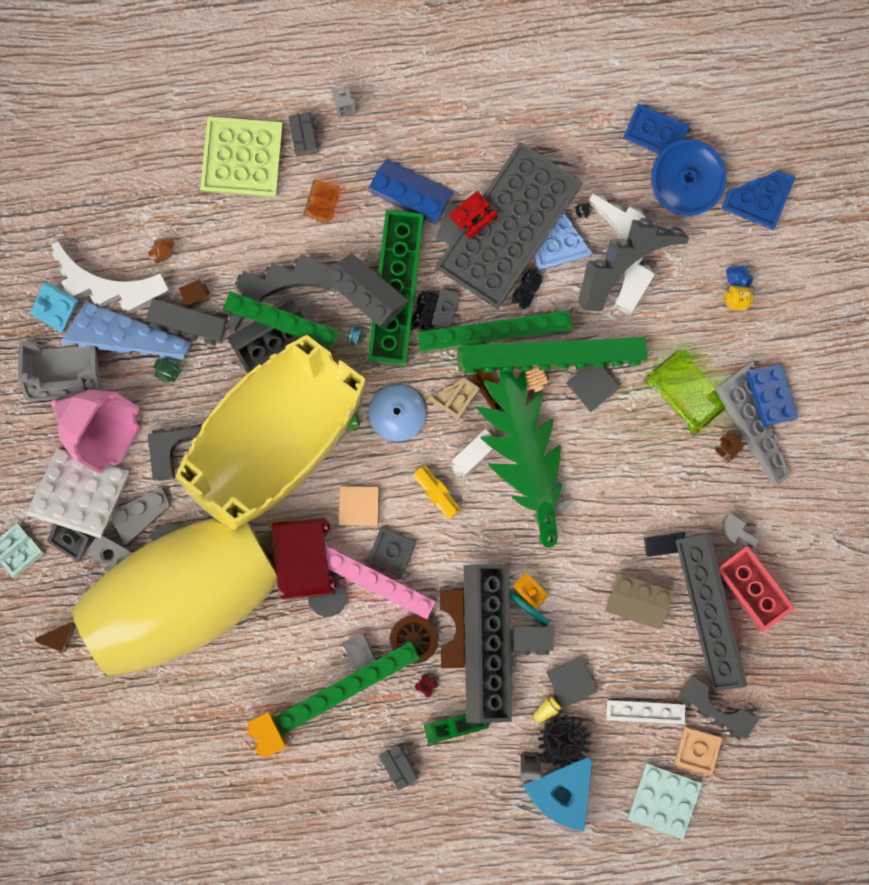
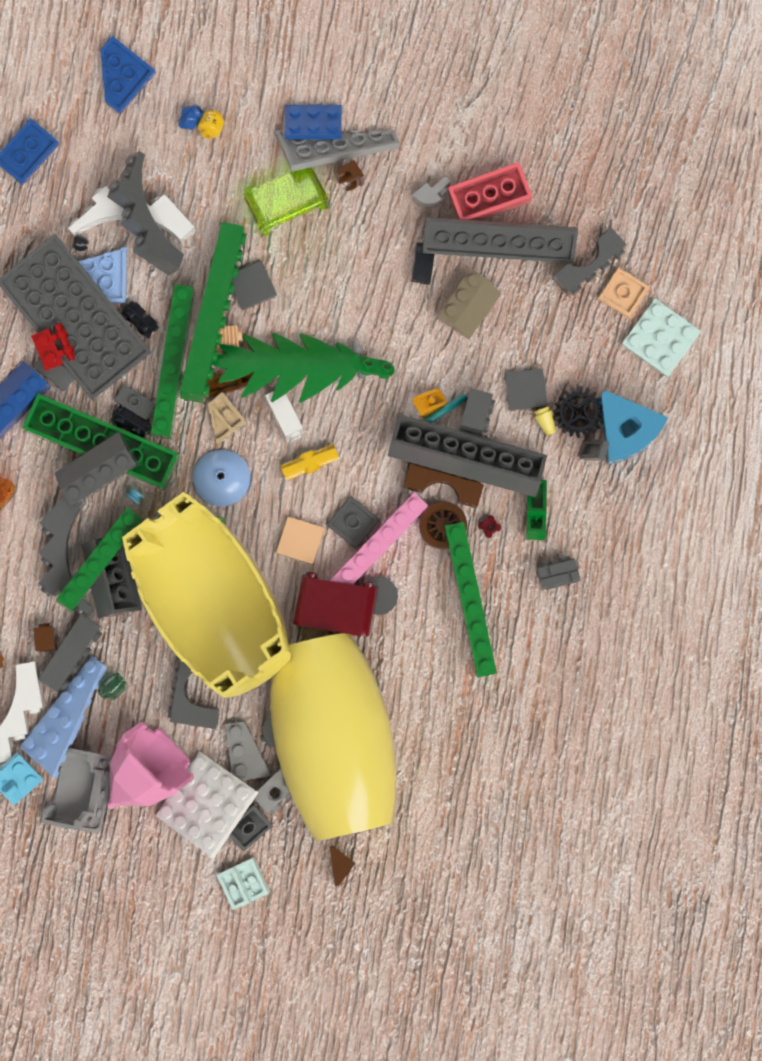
camera: 75 degrees left, 0 degrees up
light orange brick [246,711,288,758] -> none
flat silver slope [343,633,376,672] -> none
white plate [606,700,685,724] -> none
blue dish [650,139,726,216] -> none

